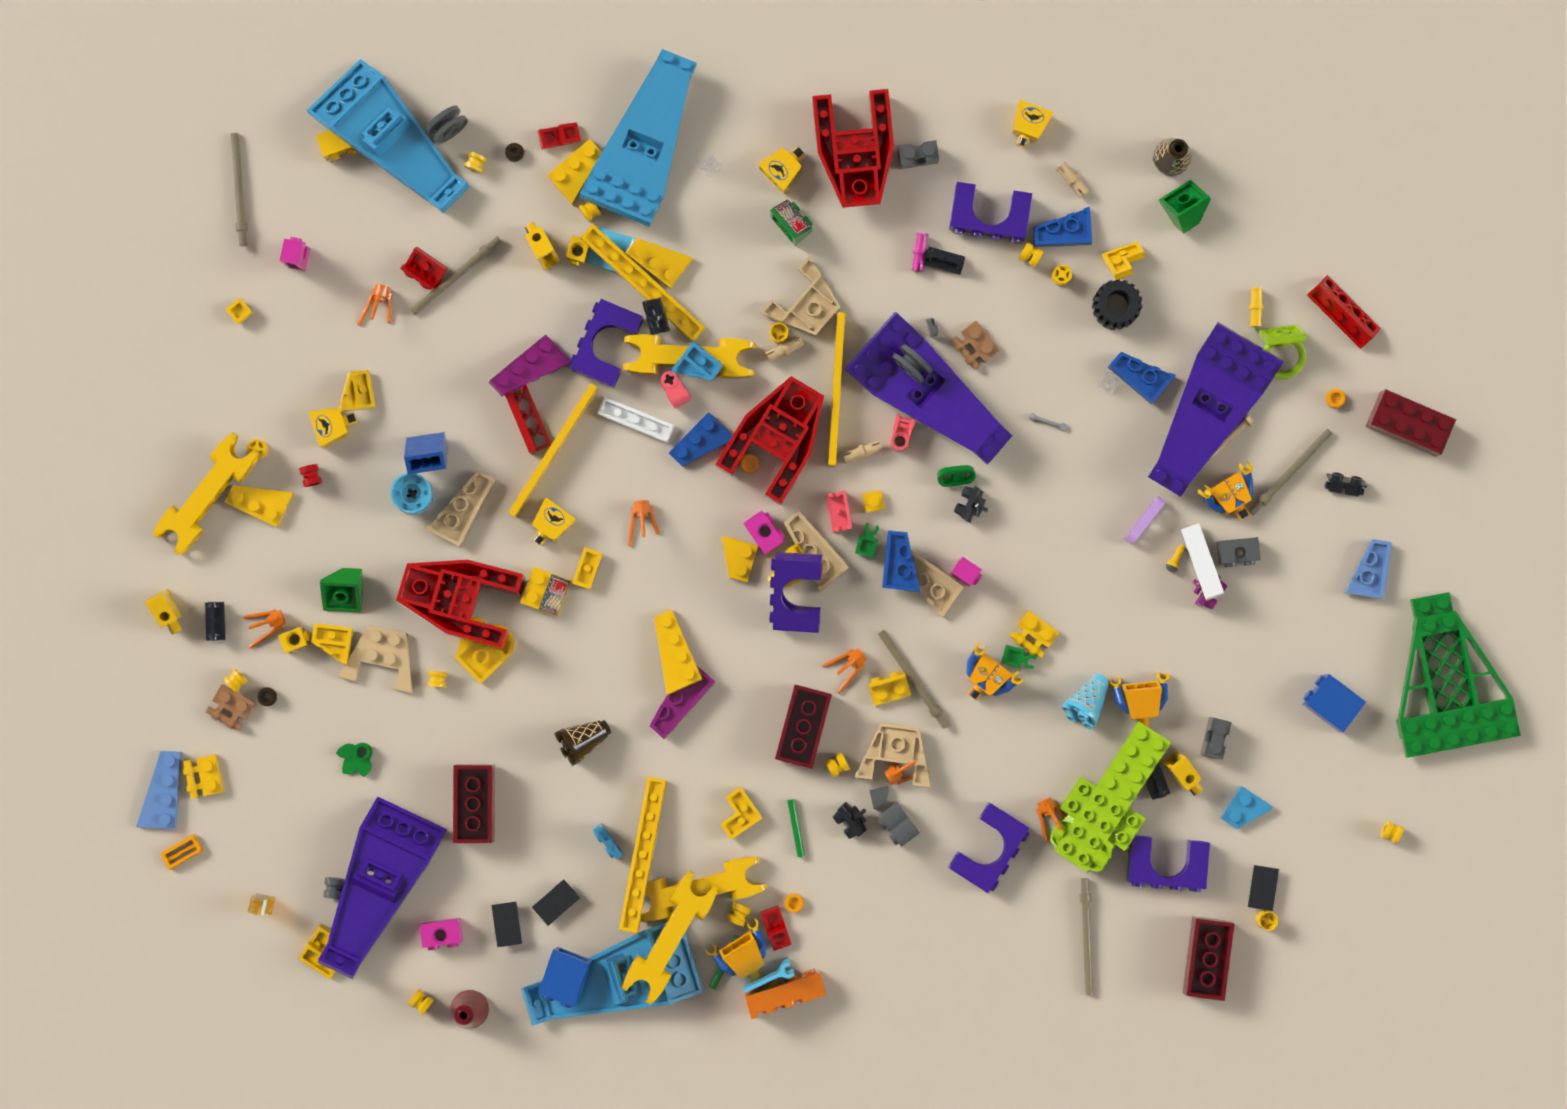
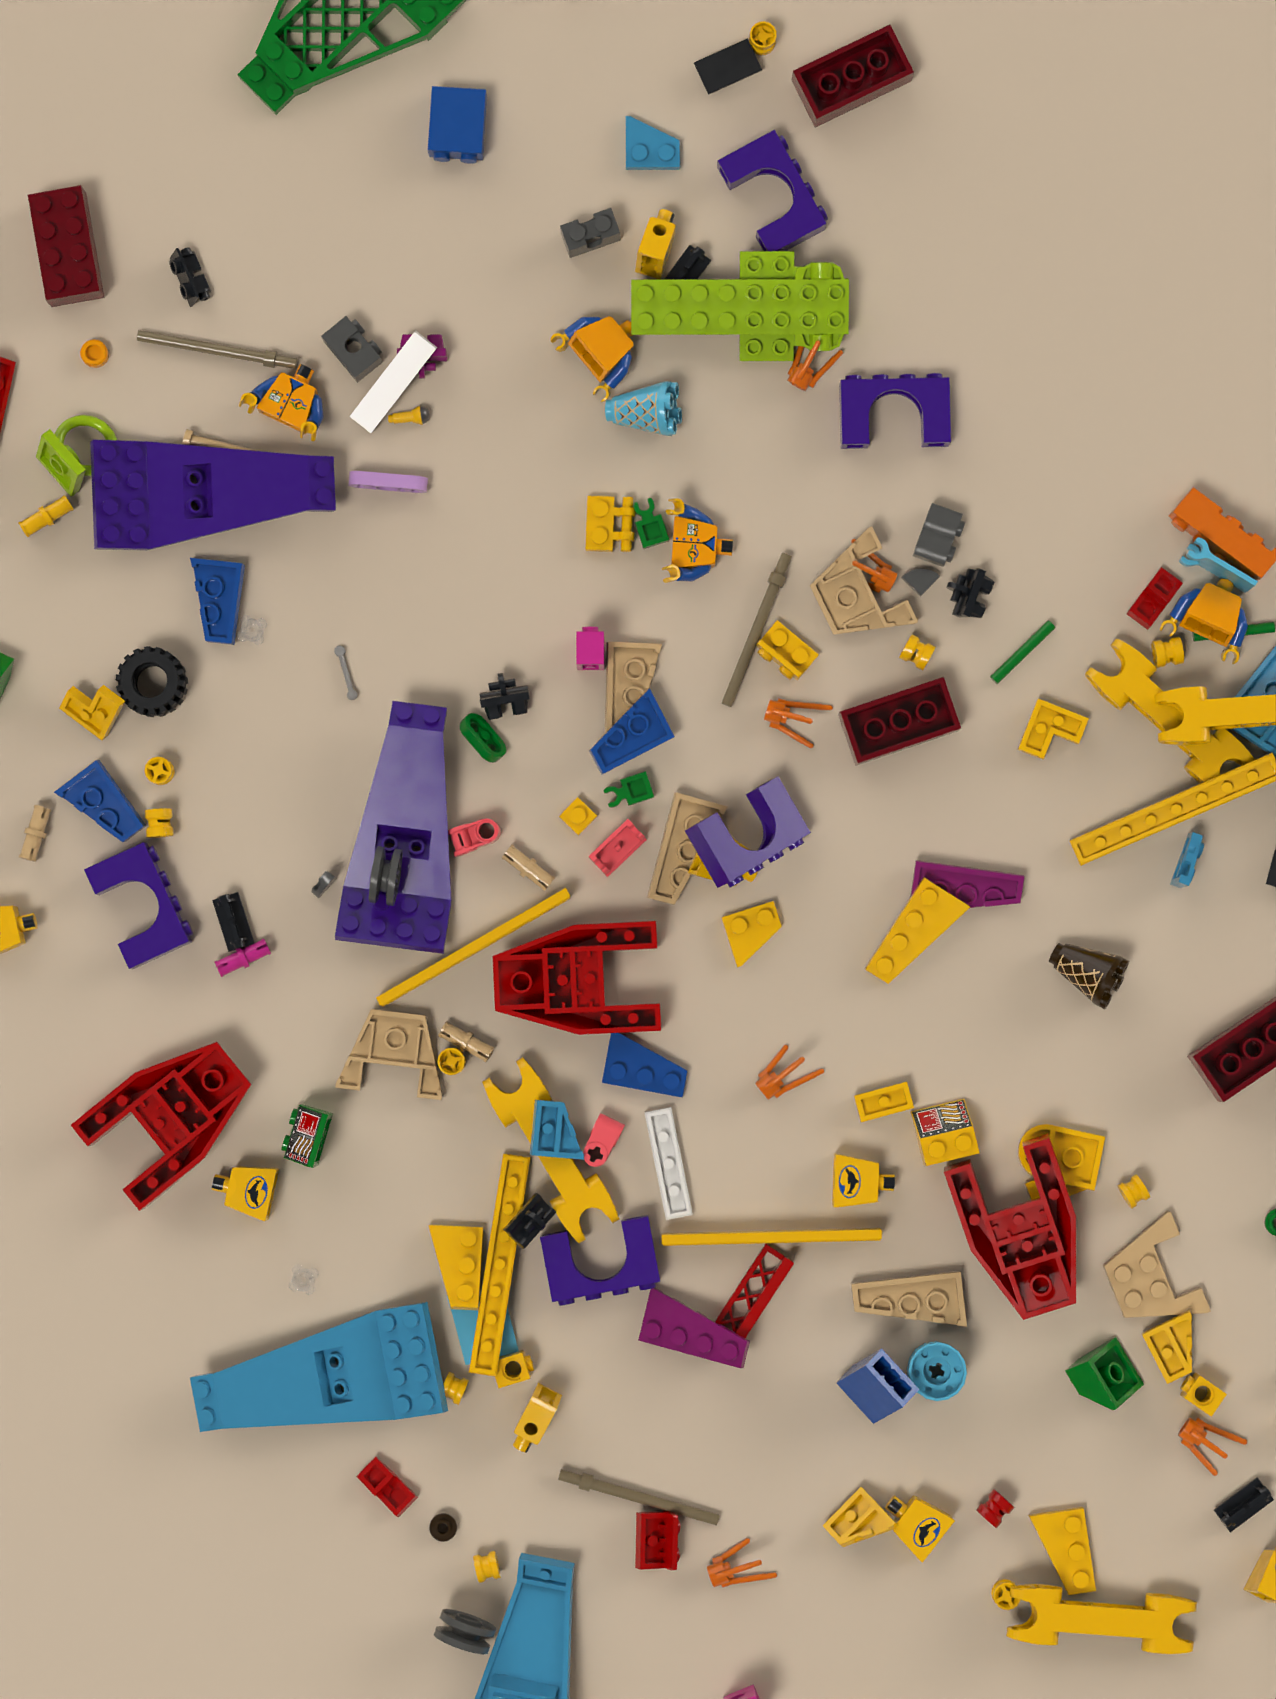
camera: 125 degrees left, 0 degrees up
yellow wing [547,139,602,205] -> none
light orange tile [741,454,760,474] -> none
dark pink brick [743,511,785,556] -> none
light orange tile [785,893,804,913] -> none
dark grey brick [898,140,939,169] -> none
medium nougat plate [951,321,1000,370] -> none
dark tan bar [1079,878,1093,995] -> none
medium blue wing [1344,539,1392,599] -> none

